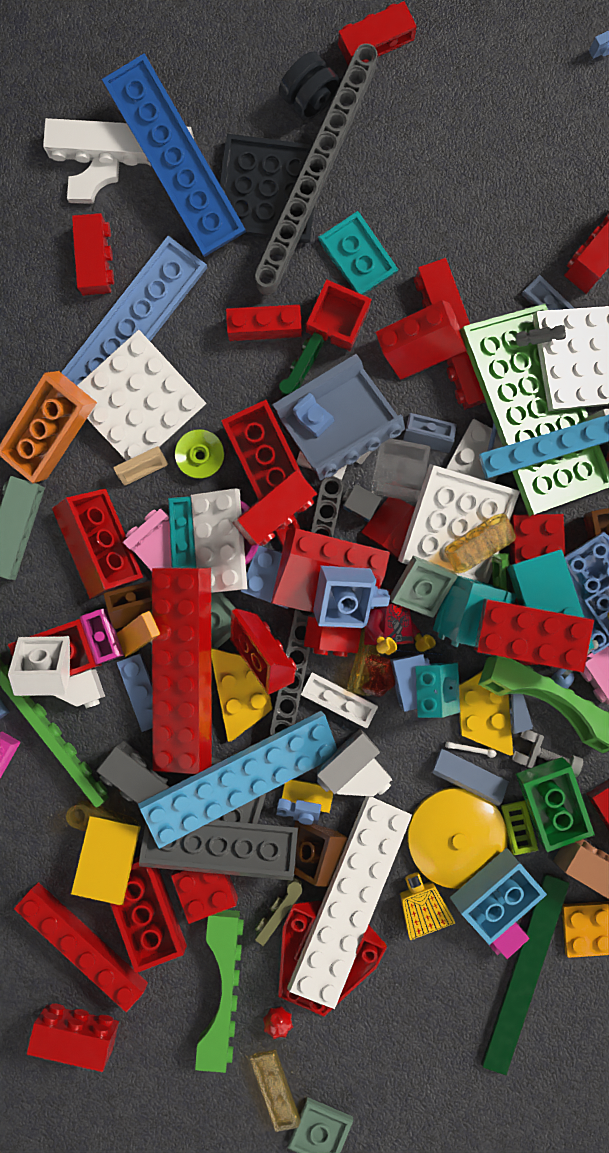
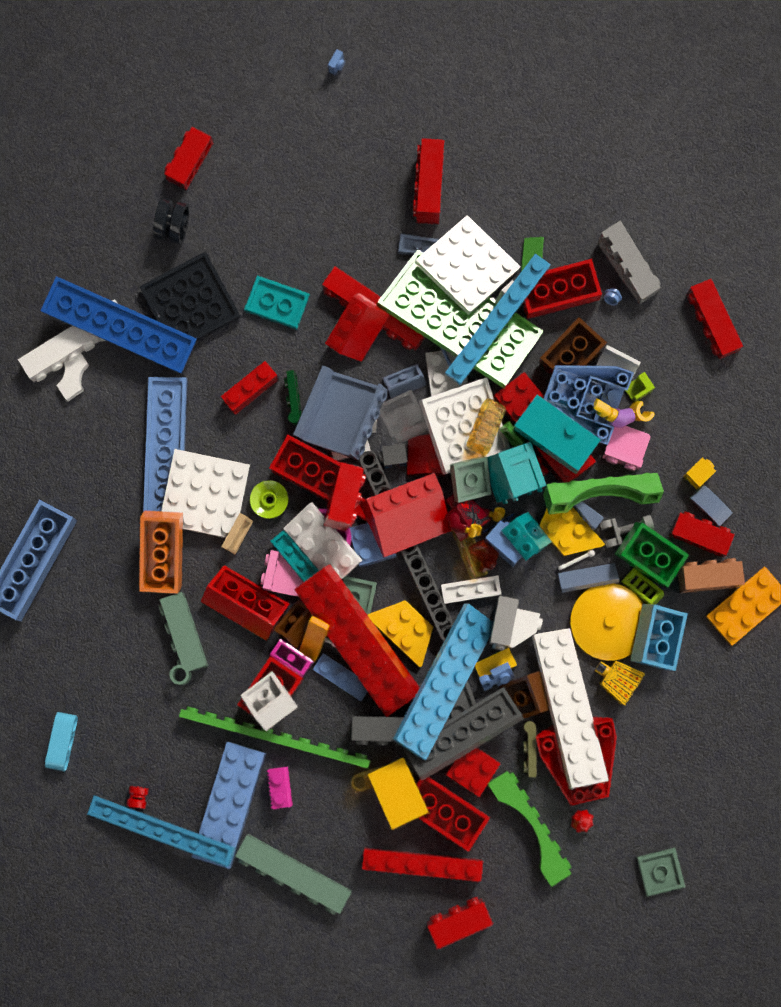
camera: 30 degrees left, 5 degrees down
white slope [54,669,105,708] -> none
red brick [72,213,114,296] -> none
red slope [230,609,297,695] -> none
clear yellow plate [250,1049,301,1132] -> none
dark grey beam [255,43,377,295] -> none
medium blue bracket [293,393,335,438] -> none
red brick [304,616,361,657] -> none
red piece [306,279,372,352] -> none
medium blue hinge [313,566,390,628] -> none
red brick [474,598,594,673] -> none
dark green tile [481,873,570,1076] -> none
dark pink brick [488,922,529,959] -> none
dark grey axle [516,325,566,347] -> none
medium blue hinge [551,640,599,689] -> none

